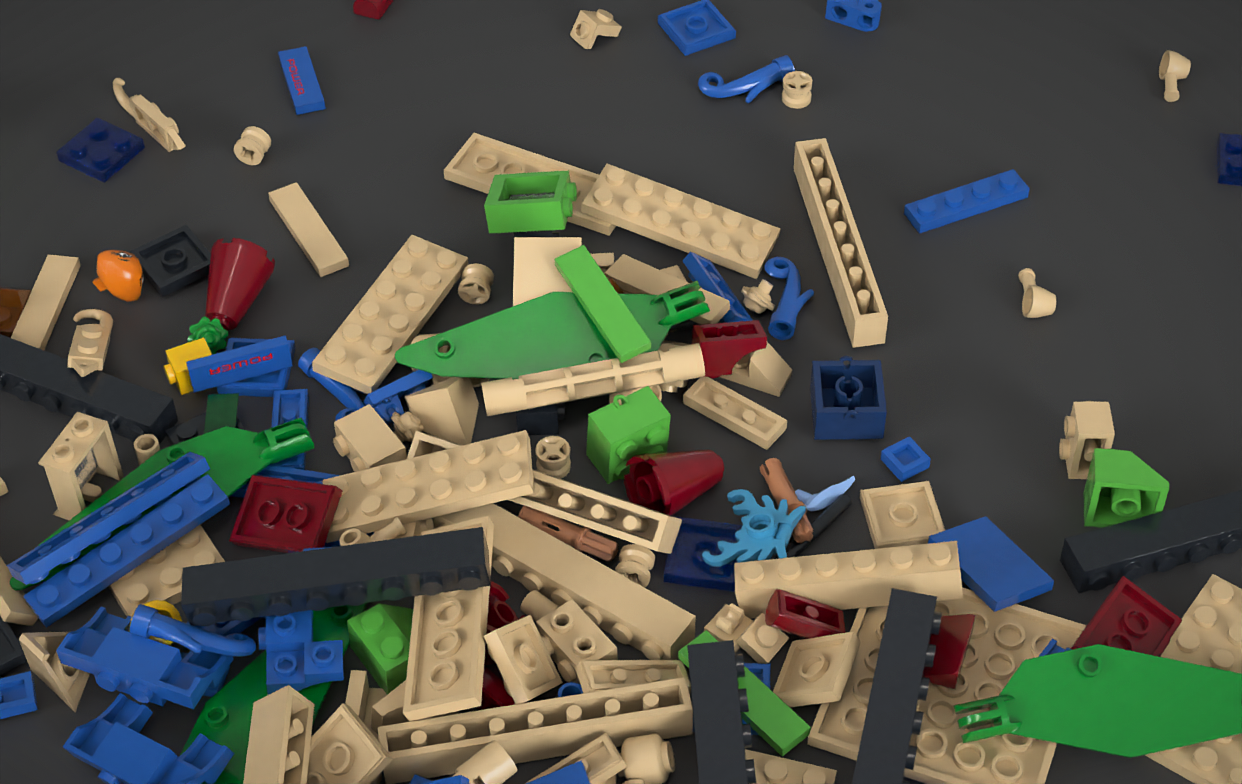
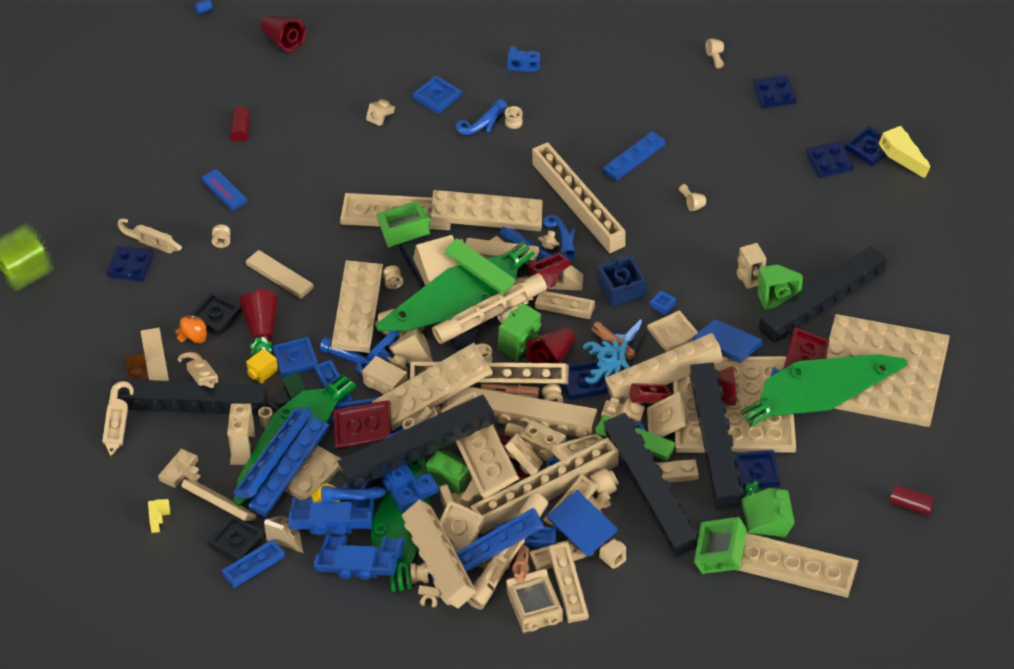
camera: 20 degrees left, 0 degrees up
blue tile [186,335,293,393] -> none

